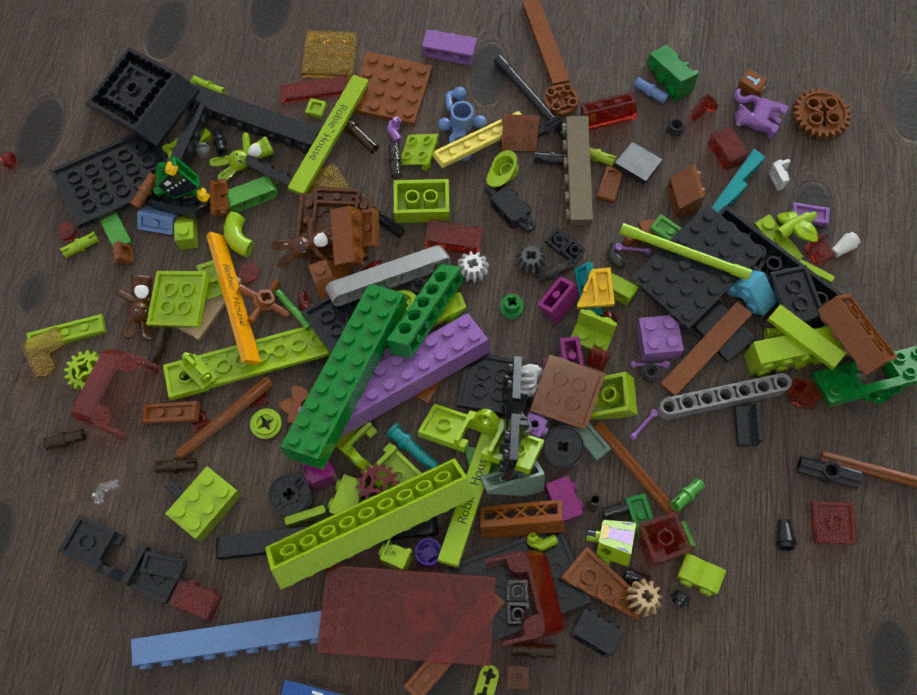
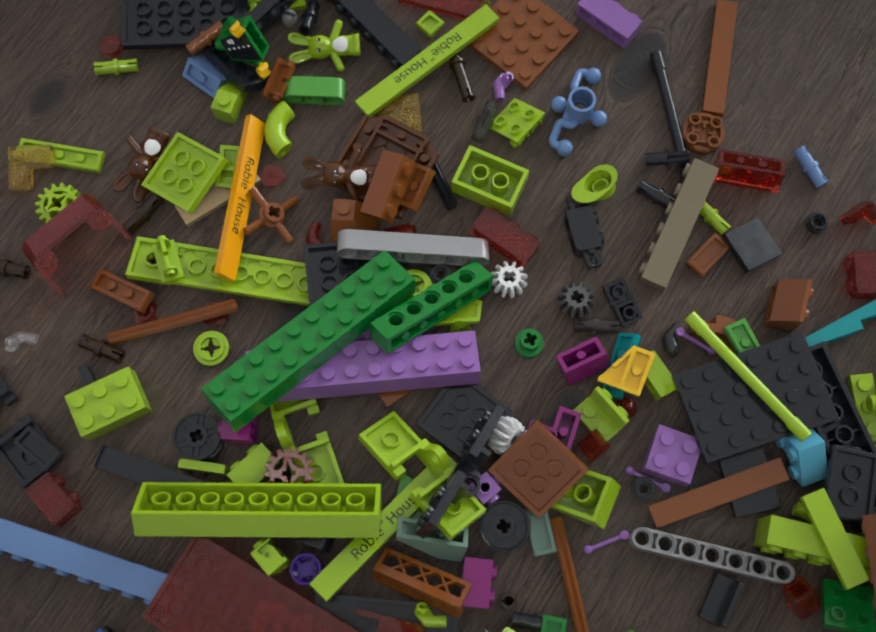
camera: 25 degrees right, 5 degrees up
bright green tile [100,213,133,248] -> none
dark orange tile [112,241,134,265] -> none
black hinge [245,155,293,185] -> none
bright green bar [274,289,311,330] -> none
dark orange plate [279,386,309,423] -> none
teal pin [386,423,440,470] -> none
light yellow tile [432,111,522,168] -> none
dark orange hinge [501,114,539,151] -> none
green wedge [647,45,699,102] -> none

